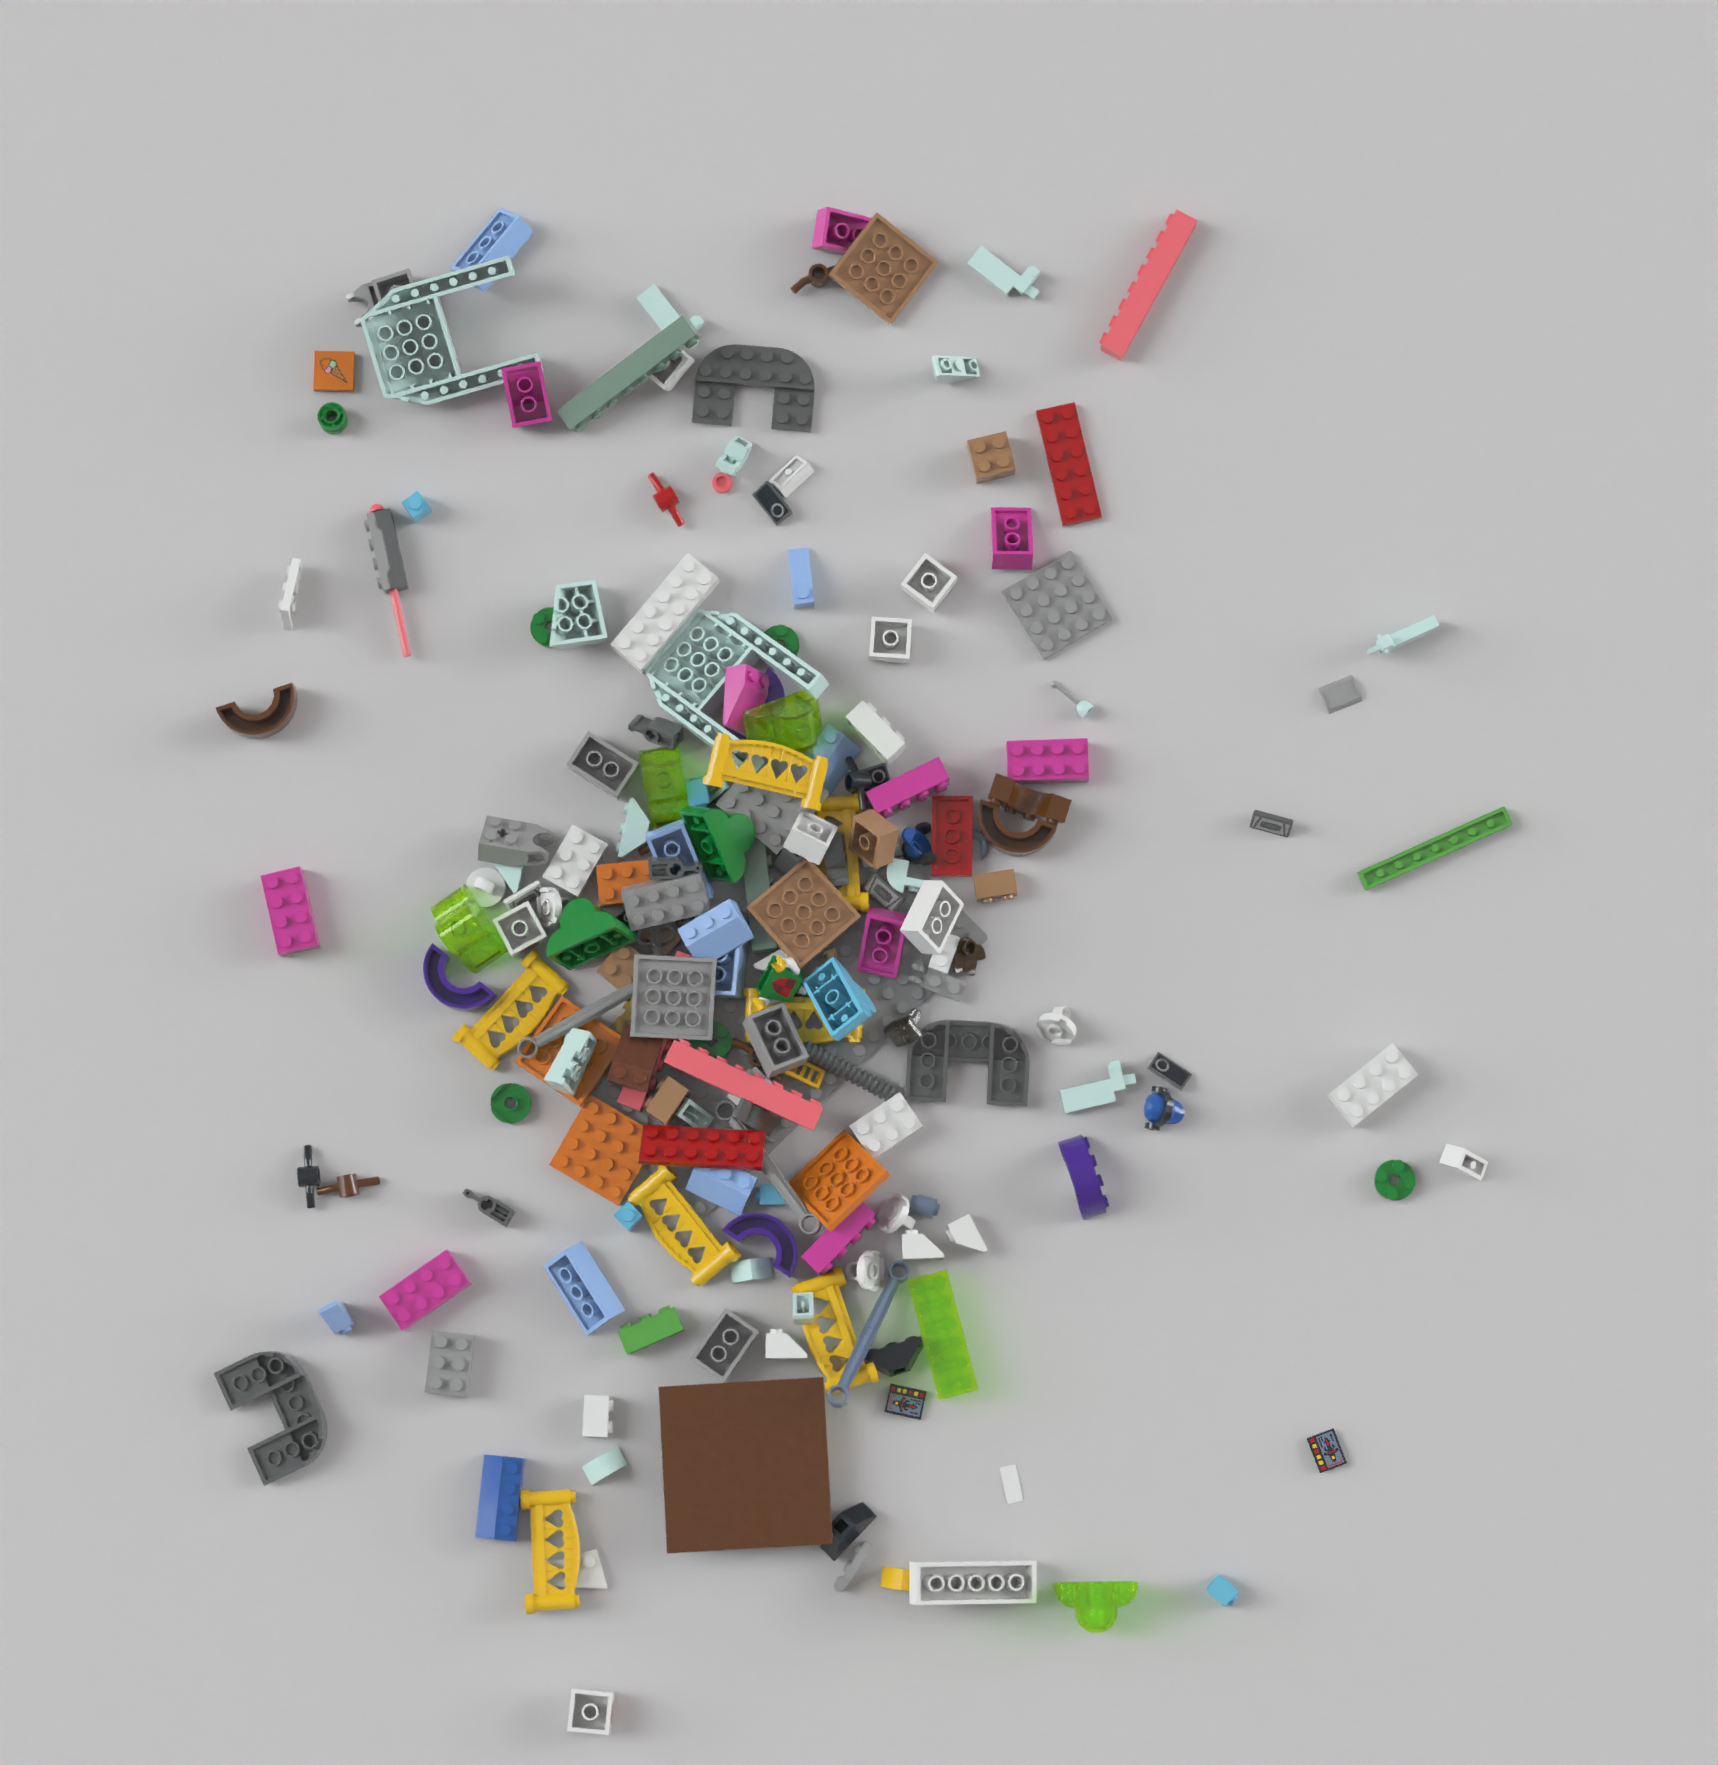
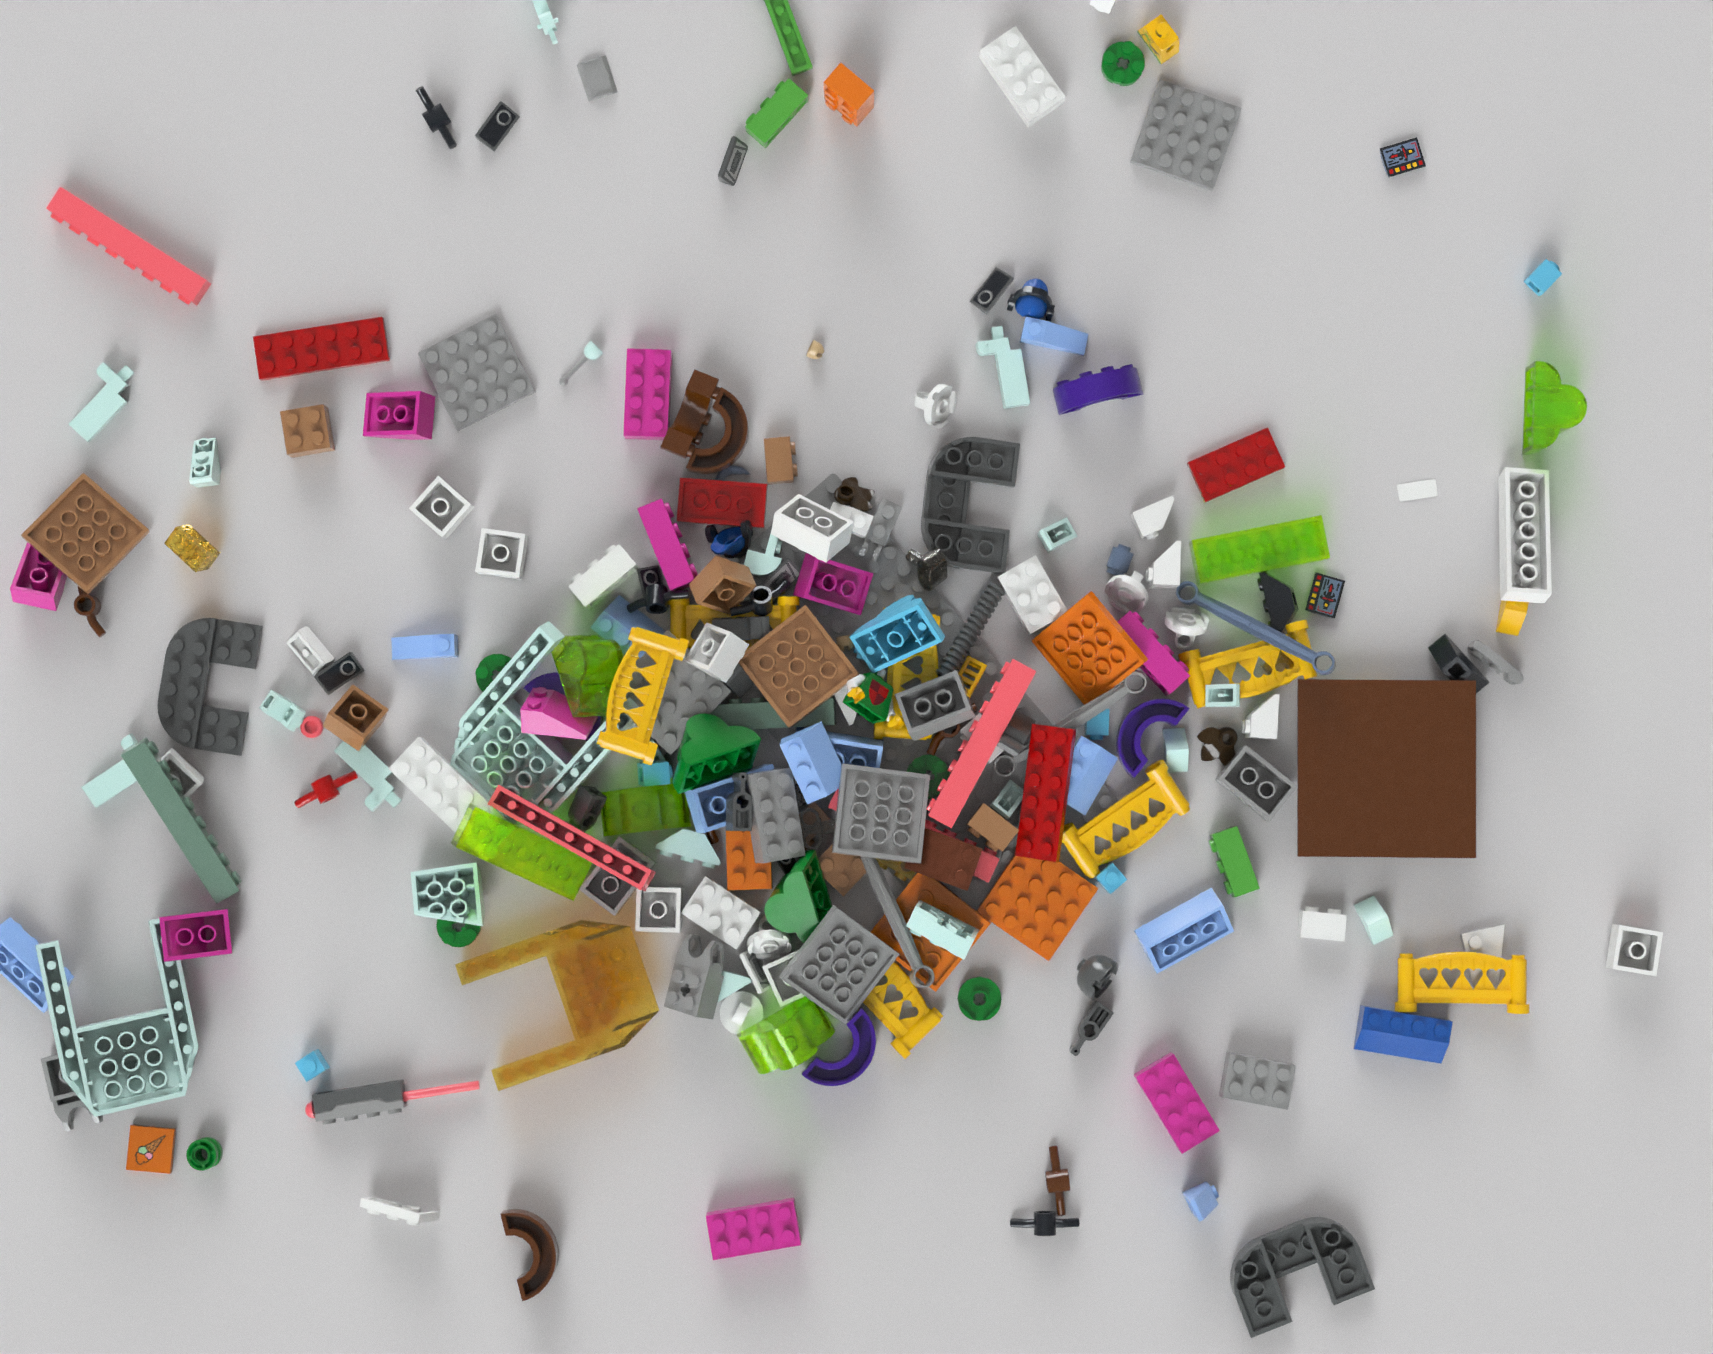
camera: 90 degrees left, 5 degrees up
none -> clear yellow brick [164,524,220,572]
none -> medium nougat brick [323,685,389,751]
none -> light aqua piece [334,741,402,812]
none -> black piece [416,86,457,149]
none -> clear neon green brick [451,803,592,901]
none -> clear yellow wedge [455,920,659,1091]
none -> slope [475,101,520,152]
none -> coral brick [488,785,656,891]
none -> white brick [635,887,683,933]
none -> black piece [730,579,790,616]
none -> bright green brick [745,78,809,149]
none -> light grey plate [779,905,899,1025]
none -> tan hinge [806,340,824,359]
none -> orange brick [823,63,874,127]
none -> light blue slope [1020,317,1088,356]
none -> light aqua slope [1037,517,1077,553]
none -> dark grey cylinder [1077,955,1119,1000]
none -> light grey plate [1130,80,1242,191]
none -> yellow torso [1137,15,1179,65]
none -> red plate [1187,427,1285,503]
none -> dark brown plate [1197,727,1238,766]

